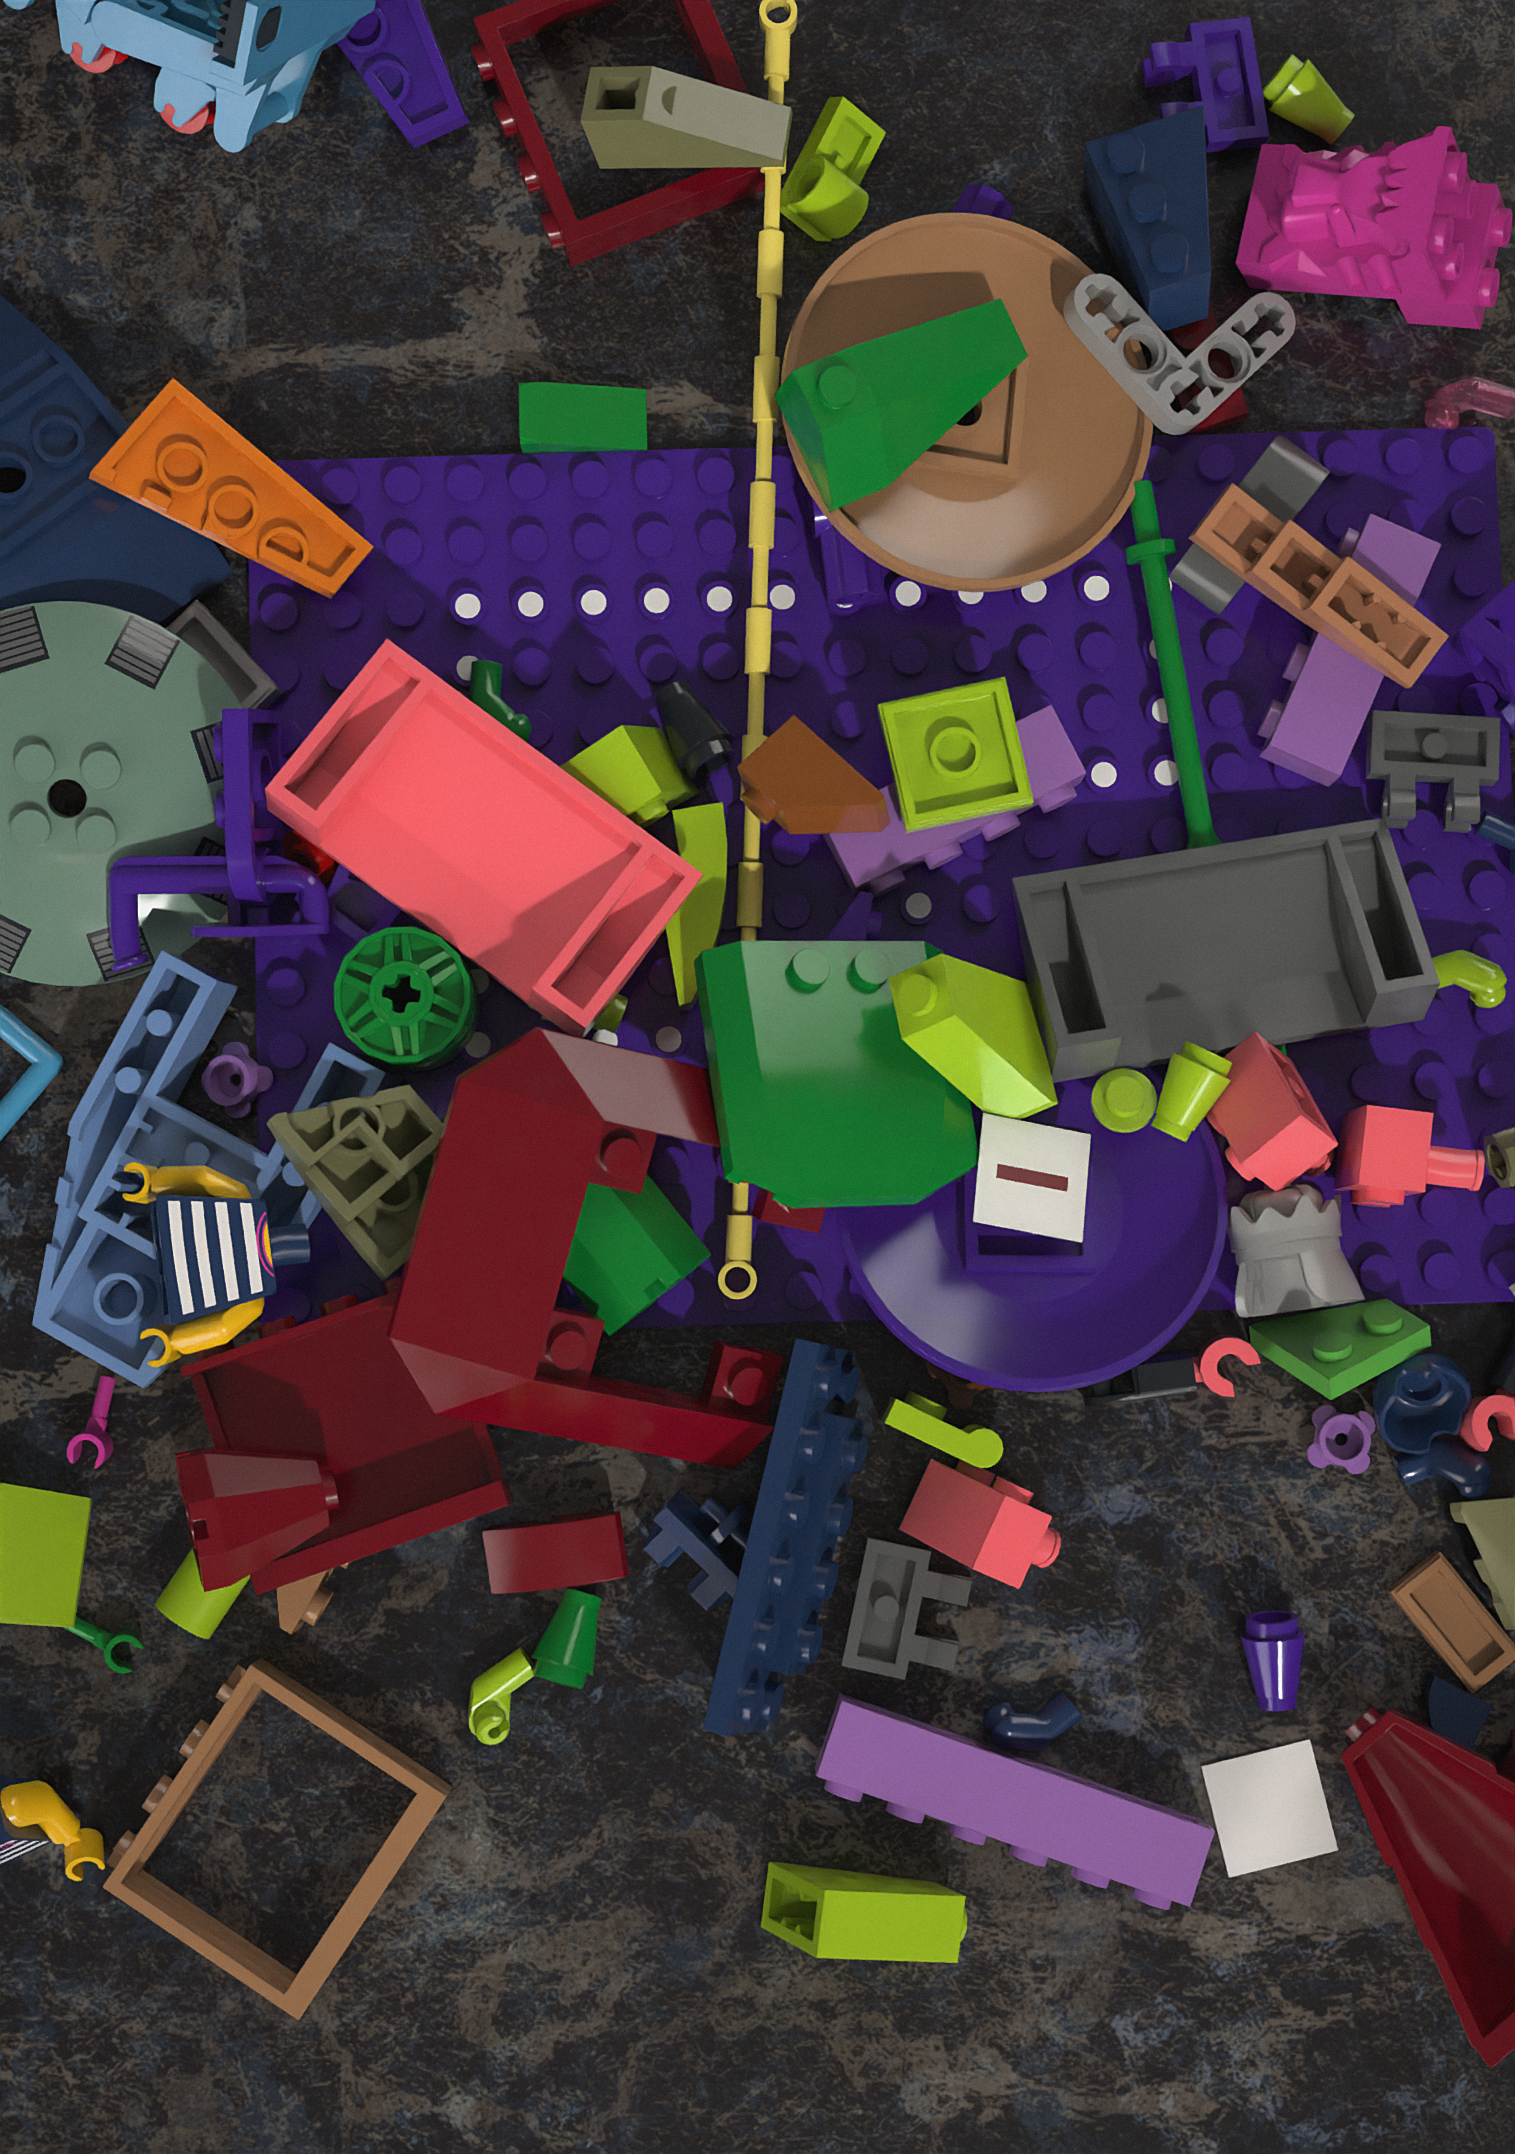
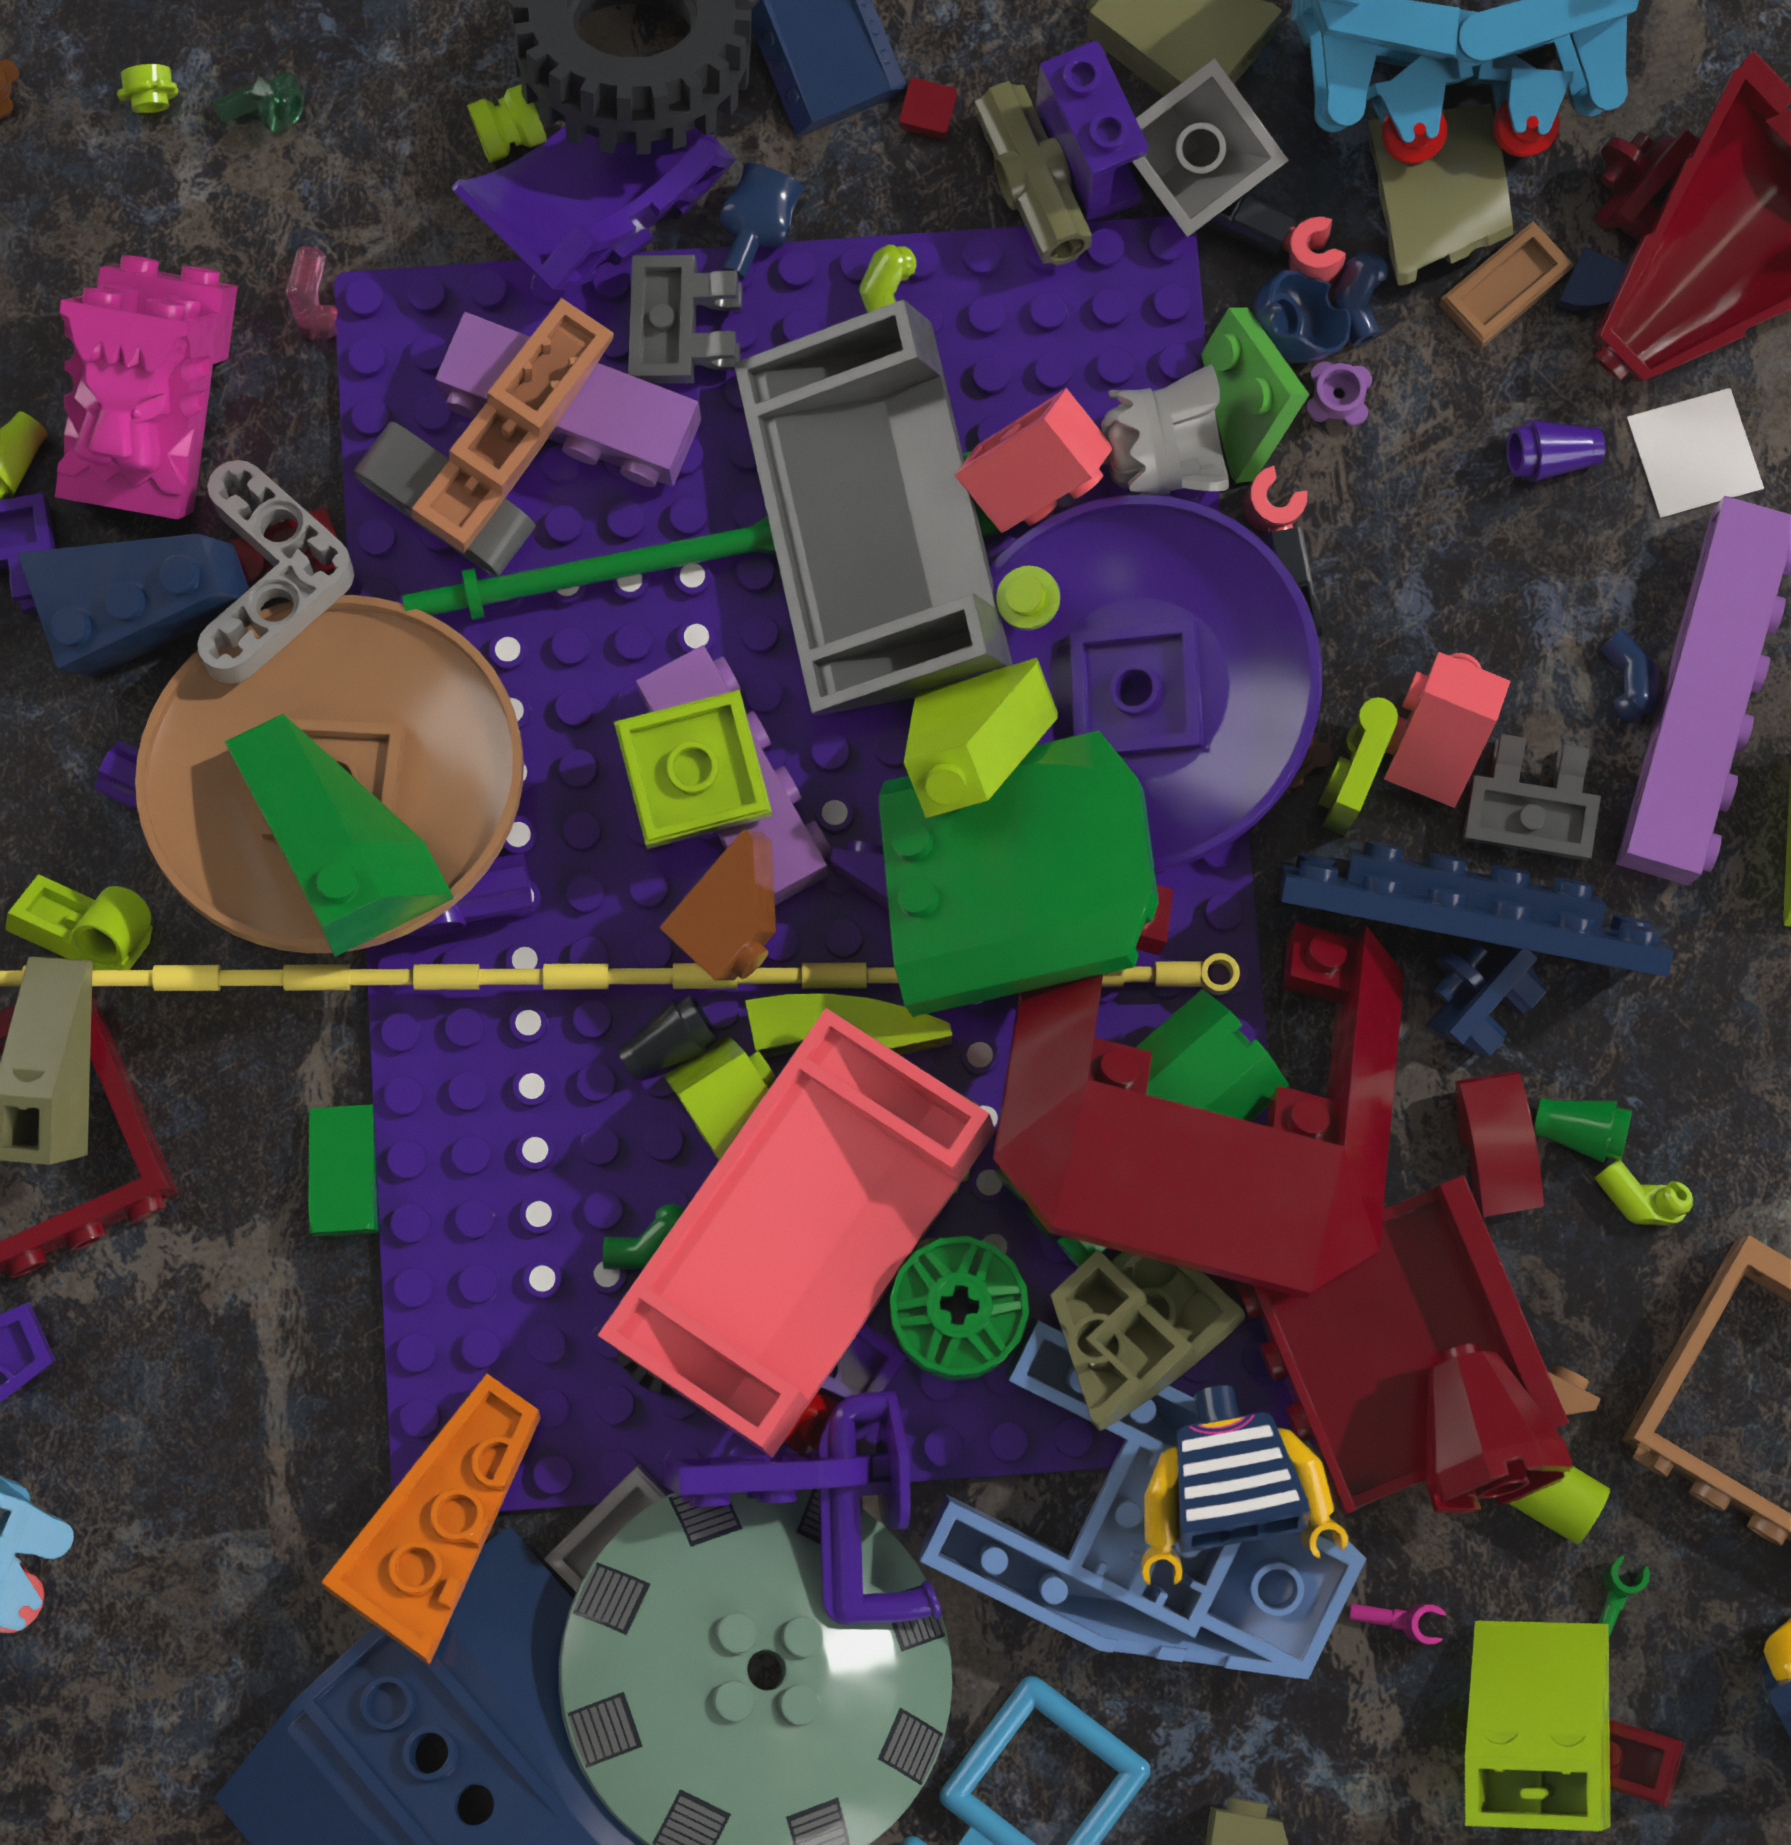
camera: 90 degrees left, 5 degrees down
medium lavender plate [201,1042,273,1118] -> none
white sticker [973,1113,1091,1243] -> none
lime cone [1151,1040,1233,1142] -> none
coral brick [1334,1105,1485,1208] -> none

